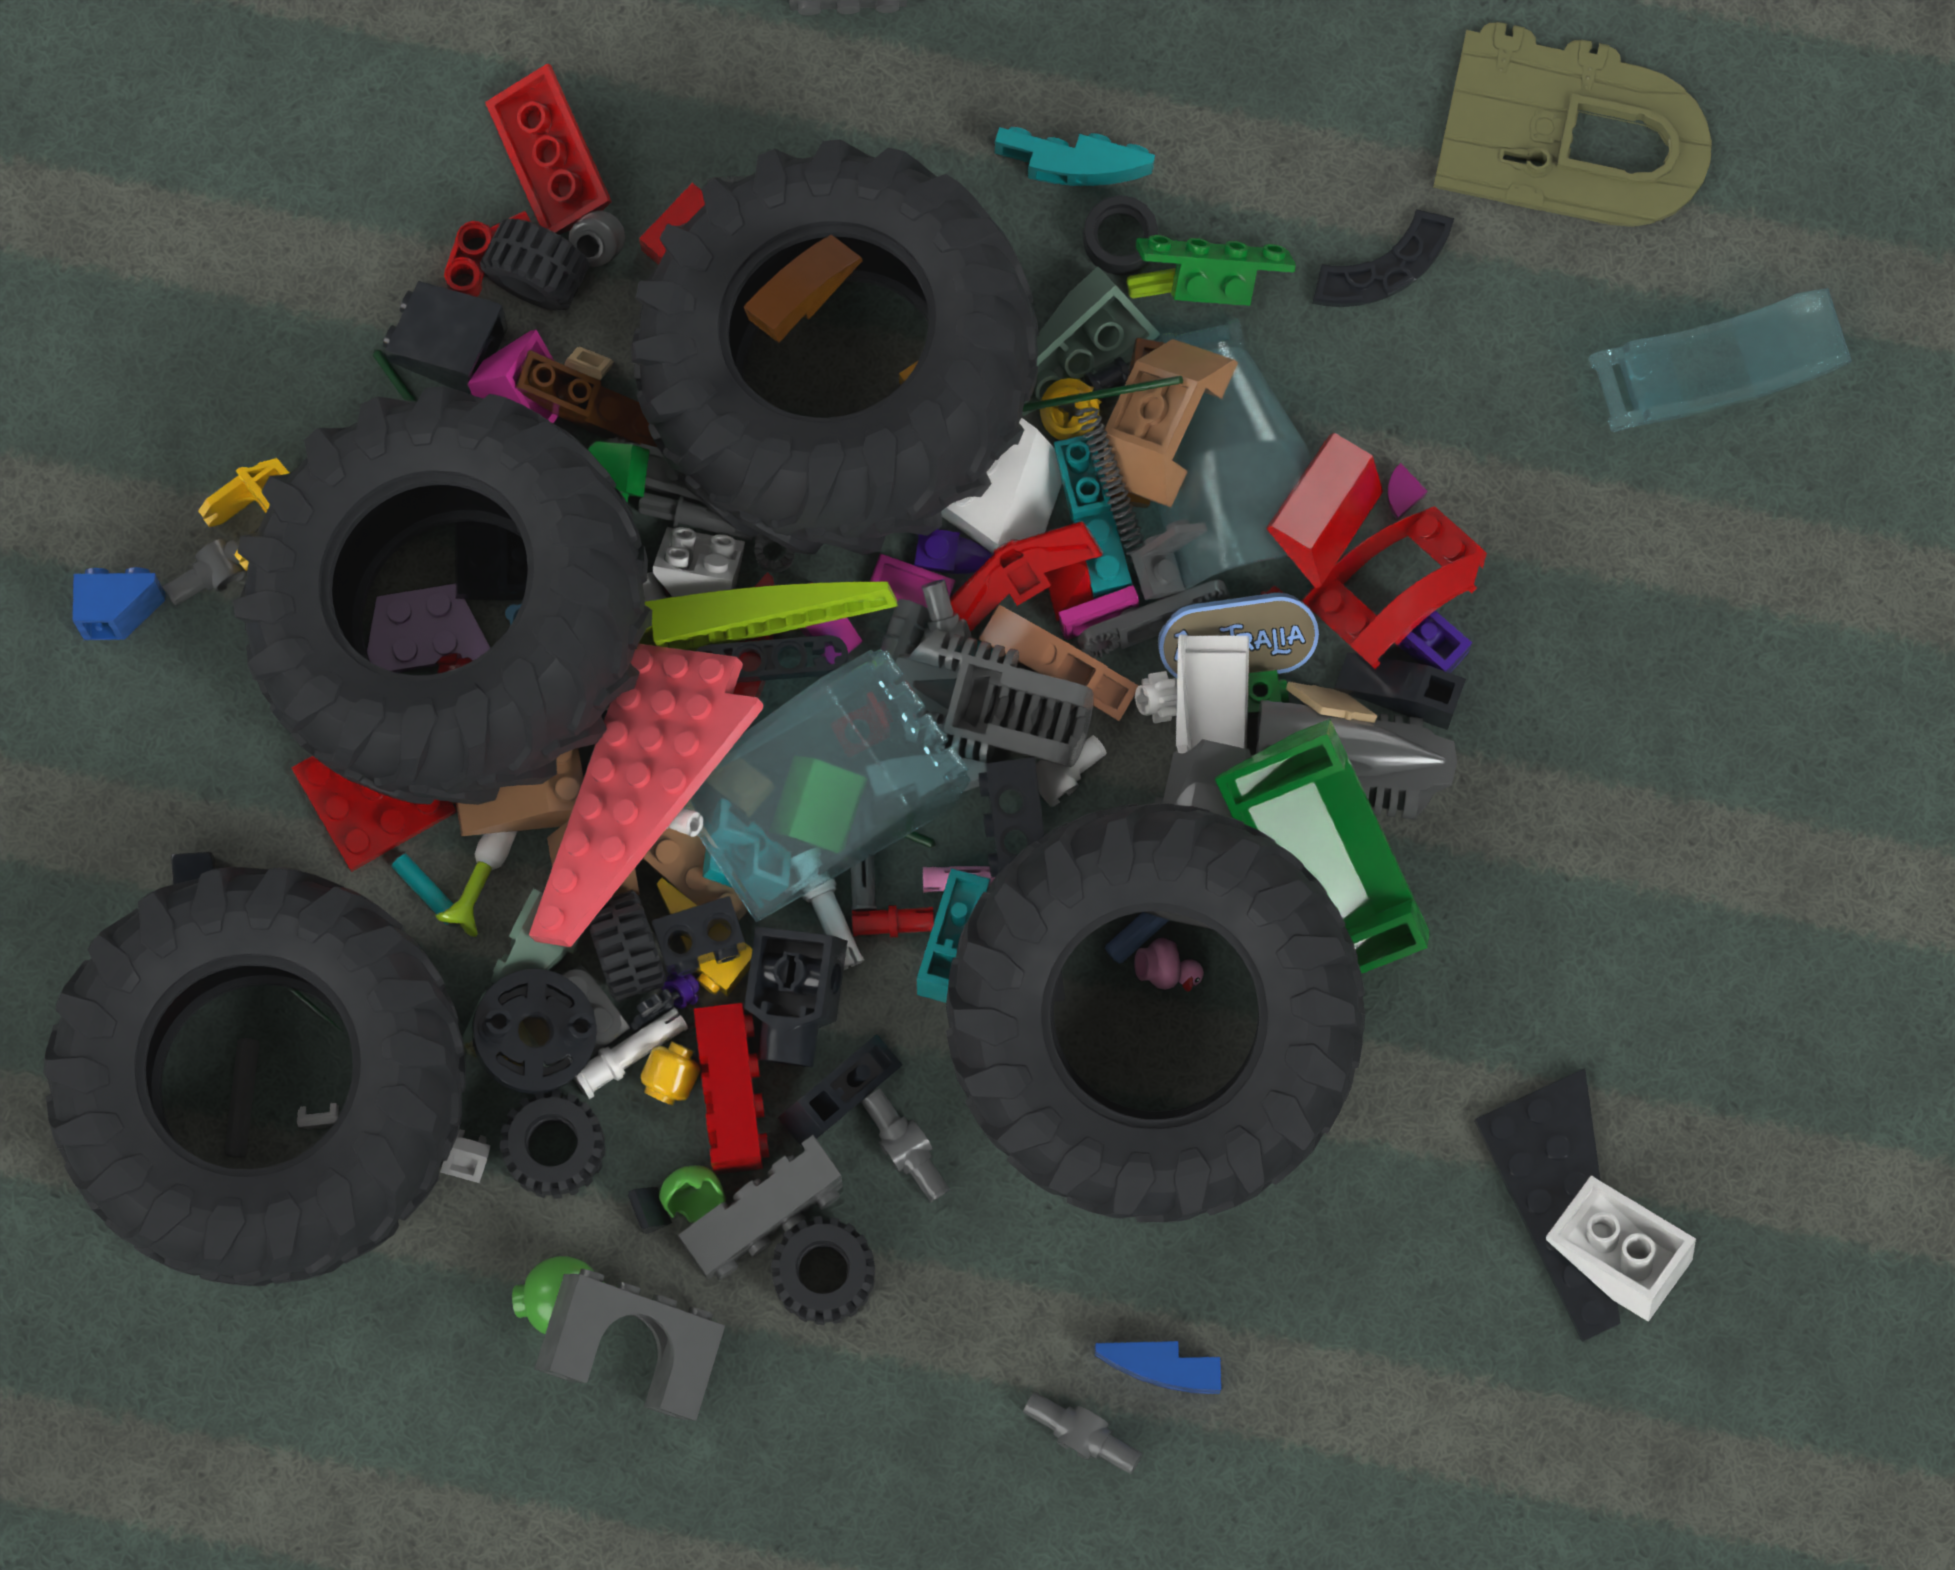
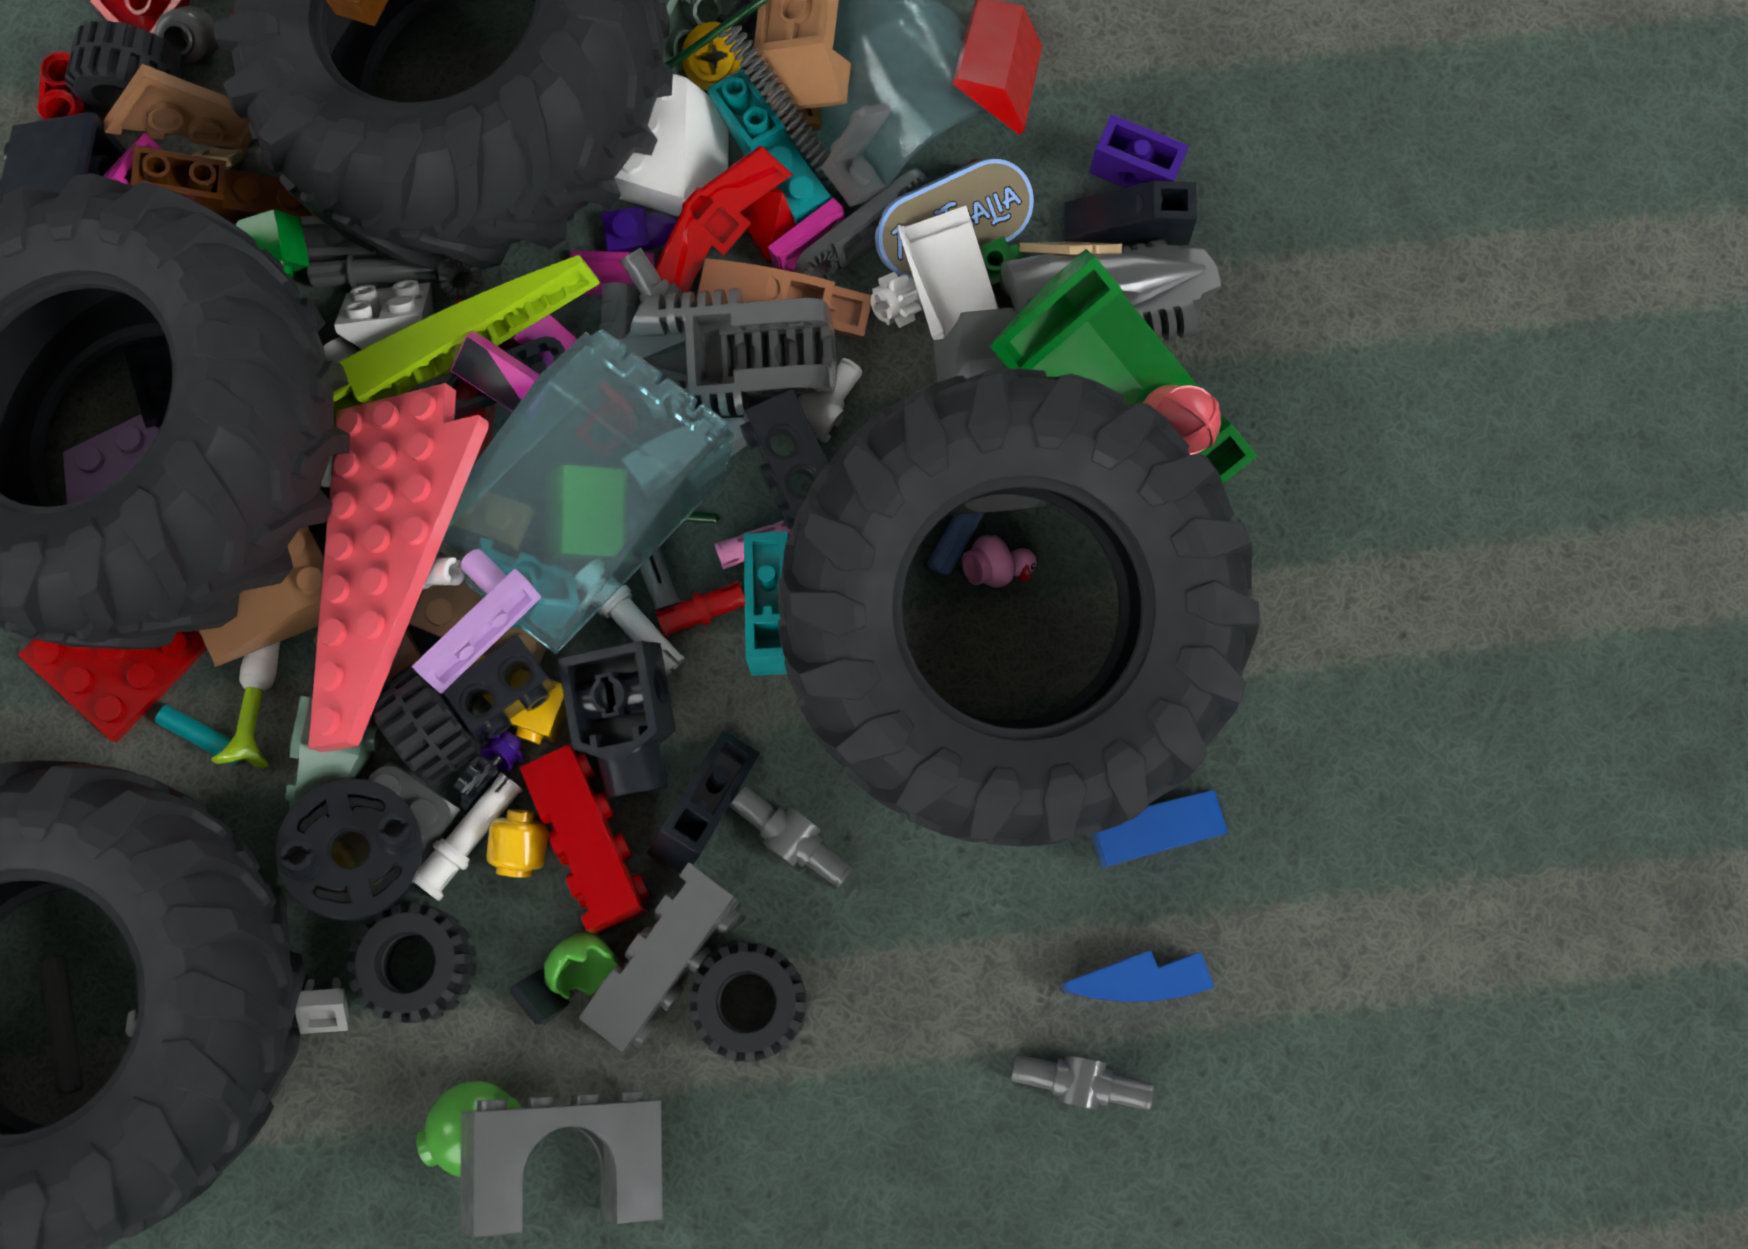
camera: 20 degrees left, 0 degrees up
red wedge [1301,506,1487,669] -> none
magenta tile [1387,463,1428,520] -> none
black wing [1474,1068,1621,1342] -> none
white slope [1546,1176,1696,1321] -> none
none -> medium nougat wing [103,64,253,149]
none -> lavender piece [412,549,542,694]
none -> tile [450,331,548,419]
none -> blue slope [1091,790,1228,869]
none -> coral helmet [1143,384,1221,455]

